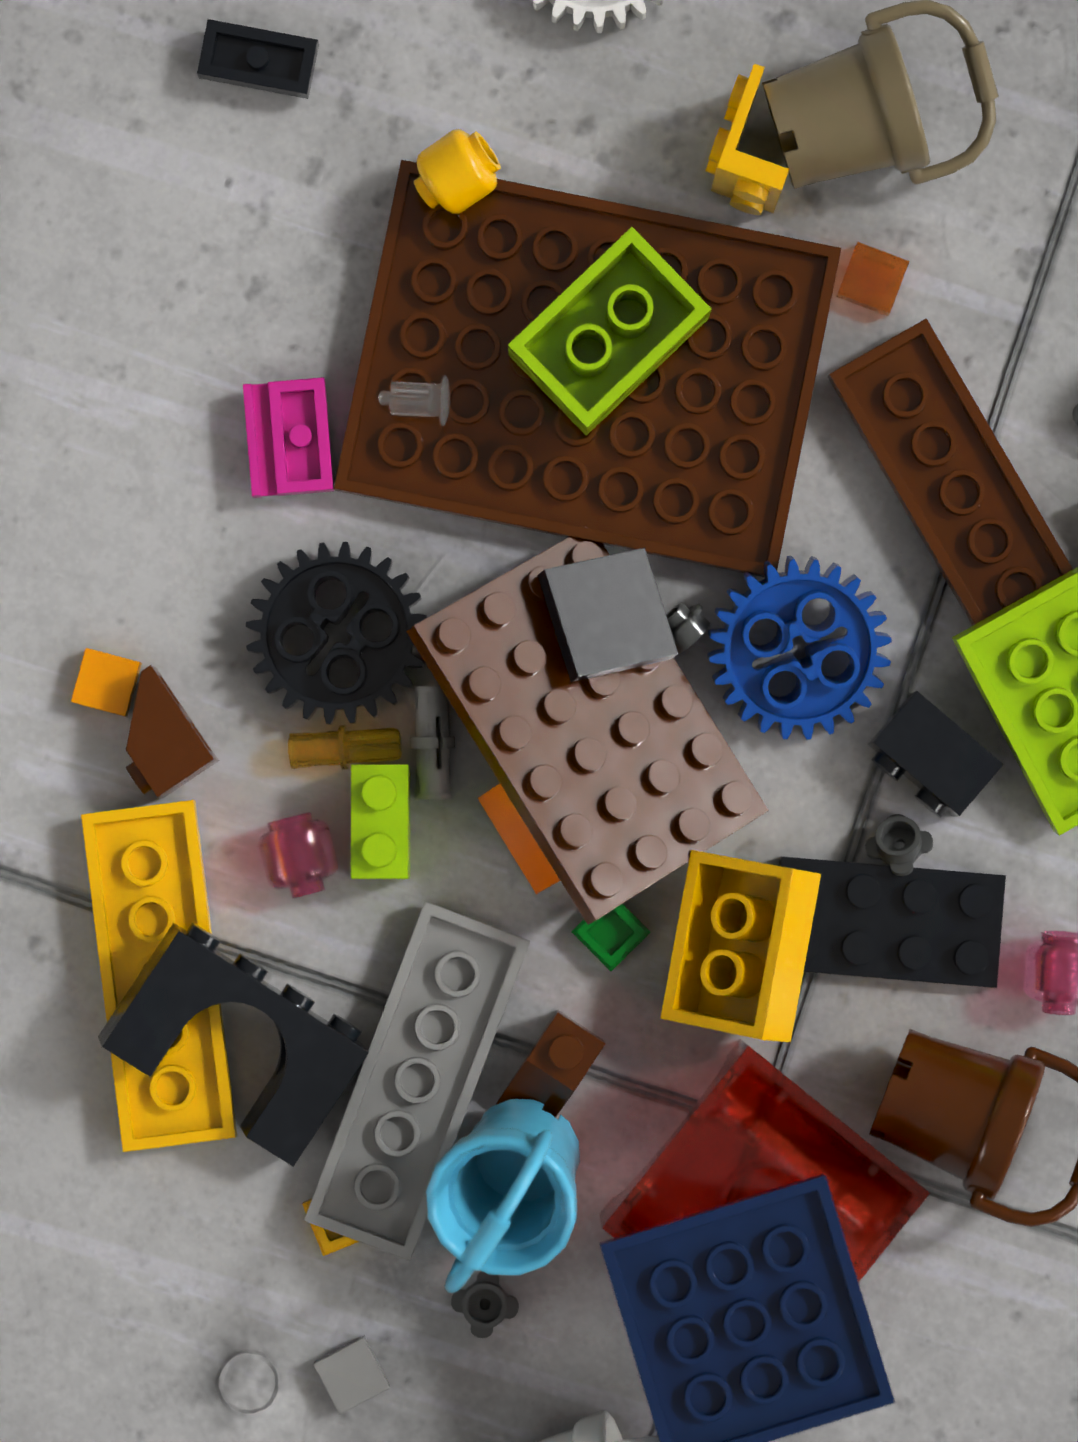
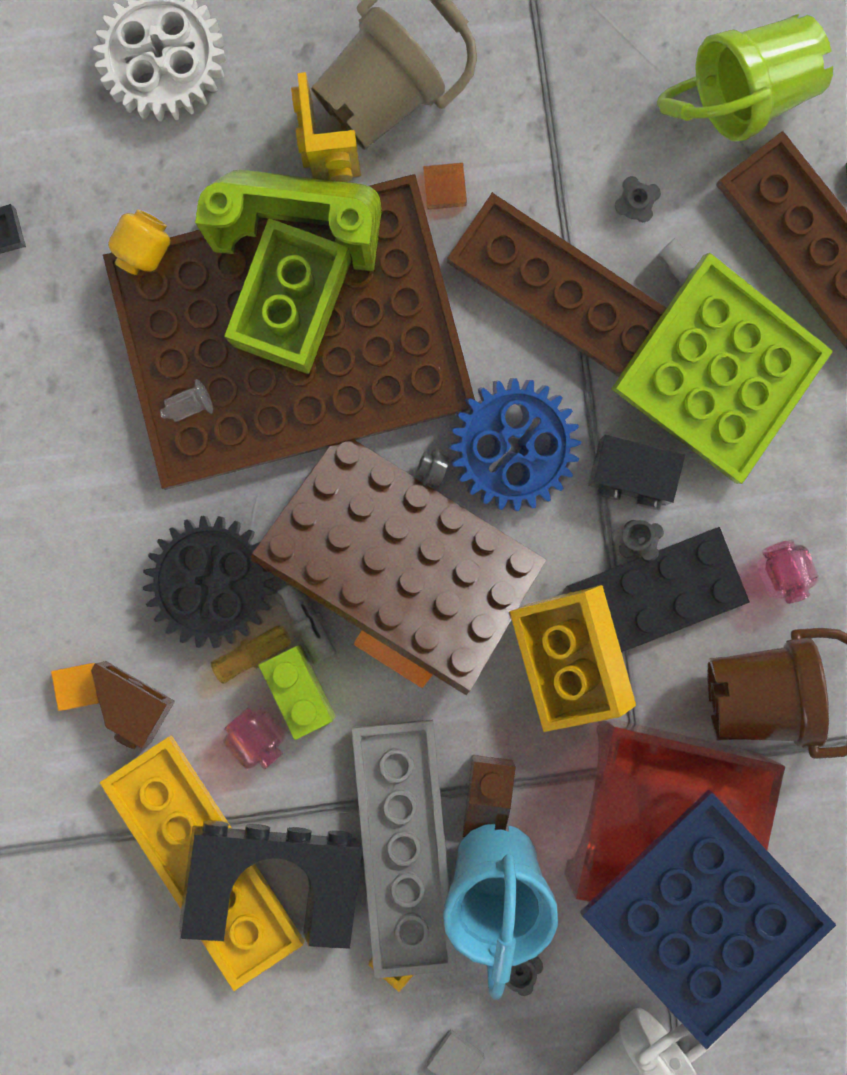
camera: 20 degrees left, 0 degrees up
dark pink plate [243,377,334,498] -> none
tile [537,548,678,682] -> none
green tile [571,904,651,972] -> none
none -> lime windscreen [195,170,381,271]

